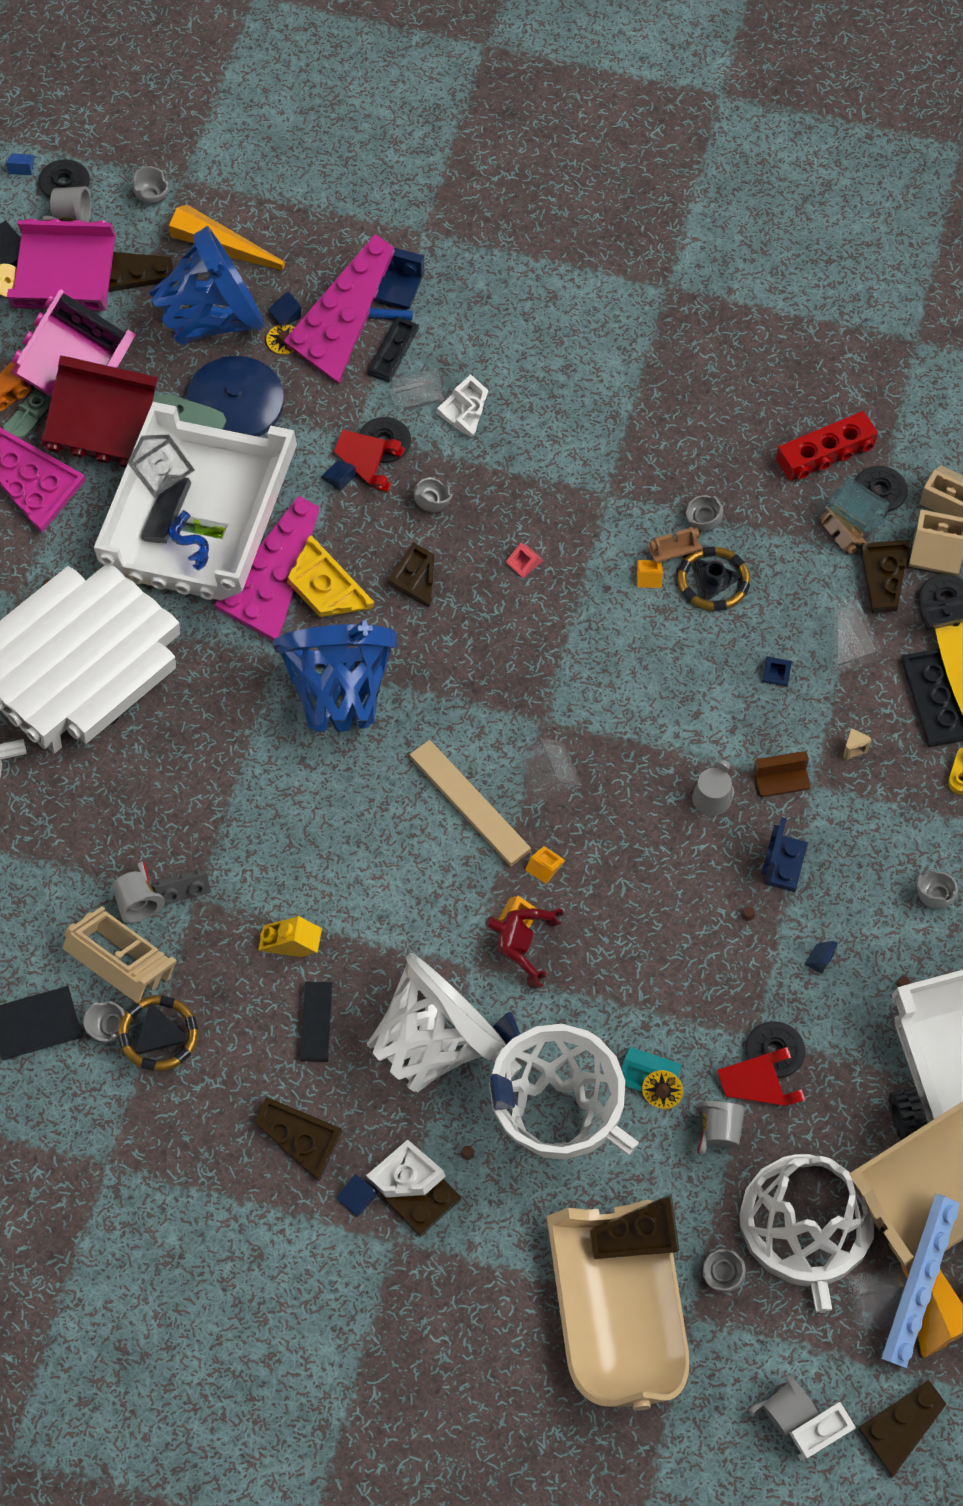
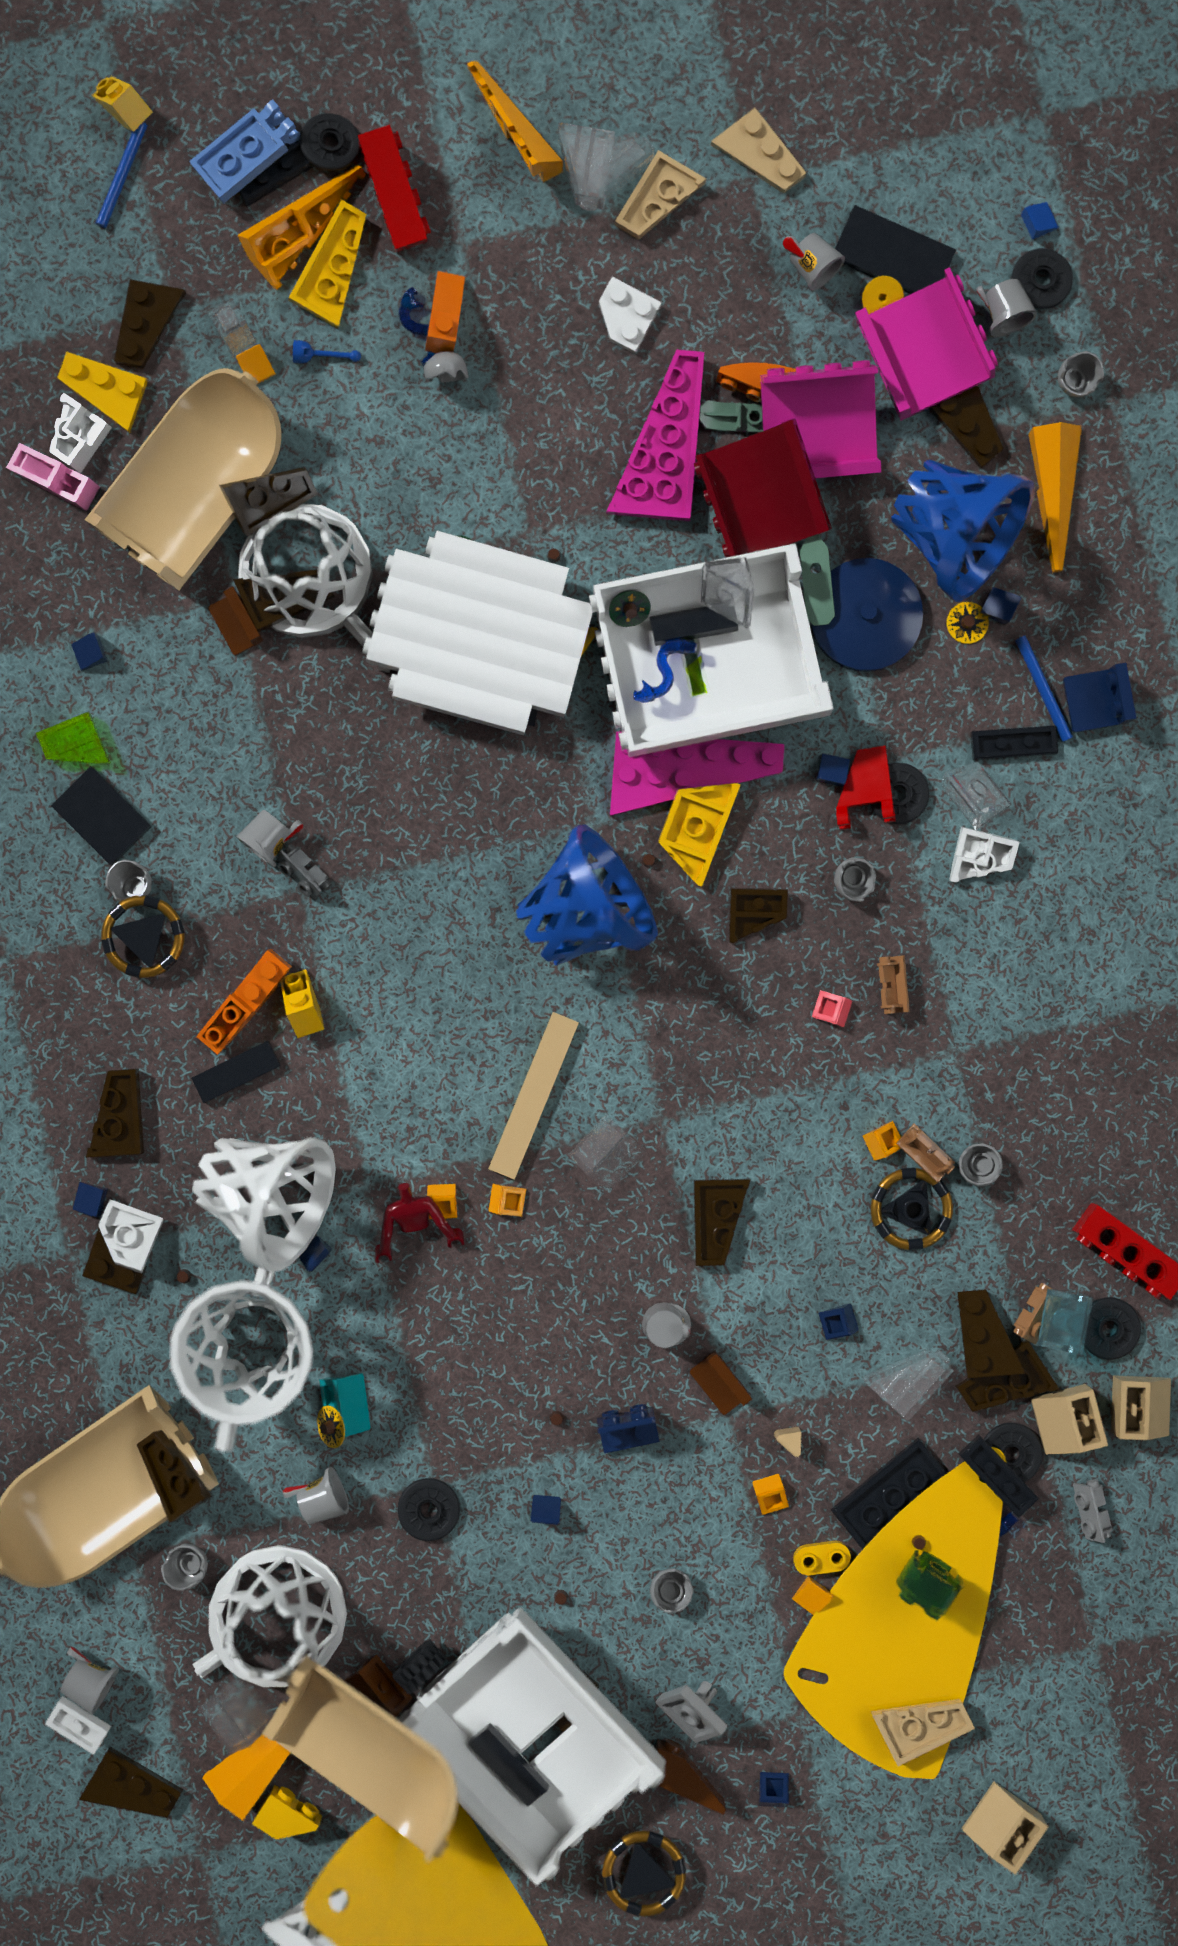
camera: 60 degrees right, 25 degrees up
tile [52,293,126,353] -> none
tan door [62,907,177,1003] -> none
dark pink wing [284,234,395,384] -> none
dark blue slope [490,1074,515,1110] -> none
red flag [717,1047,805,1106] -> none
light blue plate [881,1194,960,1368] -> none
none -> orange slope [196,949,292,1055]
none -> piece [609,590,651,627]
none -> dark brown wing [694,1179,751,1266]
none -> light orange slope [752,1474,789,1515]
none -> medium nougat hinge [877,955,910,1014]
none -> dark brown wing [957,1289,1025,1378]

